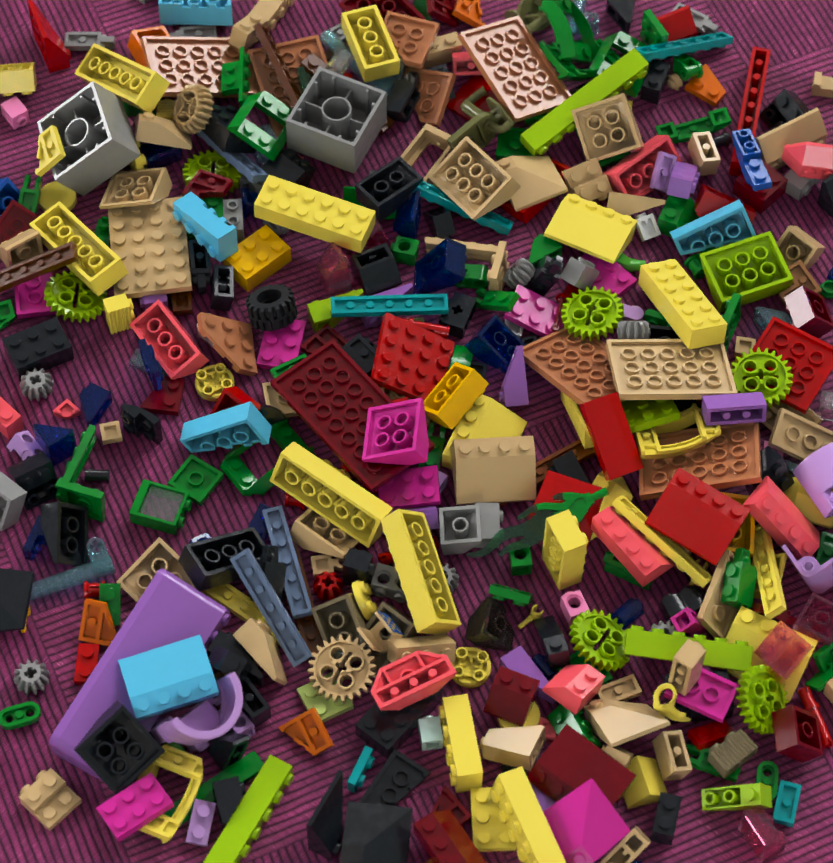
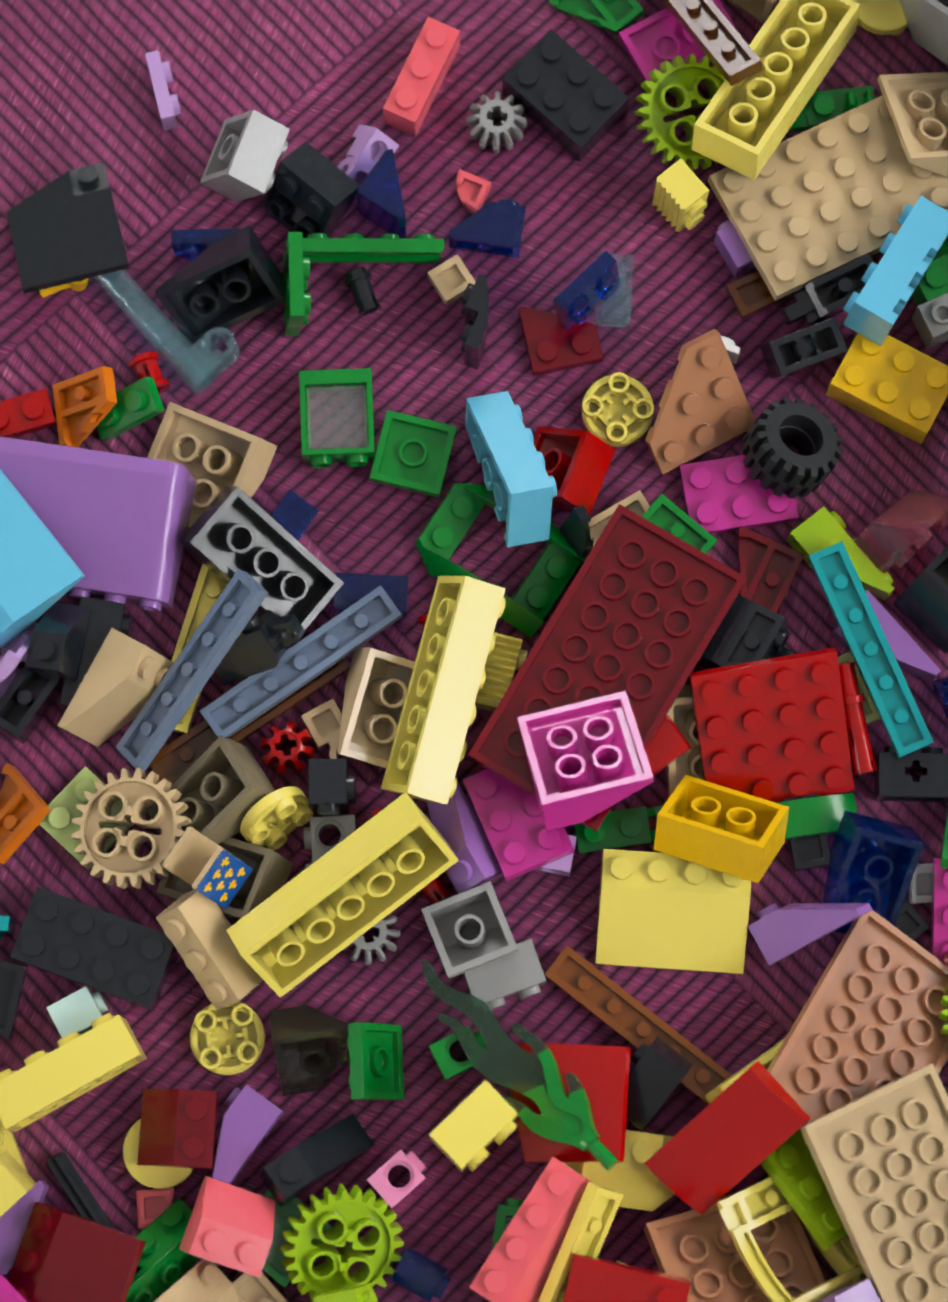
camera: 70 degrees right, 20 degrees up
coral slope [129,299,210,380] -> none
coral wedge [371,650,457,710] -> none
tan slope [450,436,536,505] -> none
tan slope [479,725,546,771] -> none
light yellow hand [517,604,544,630] -> none
clear blue pin [532,653,556,680] -> none

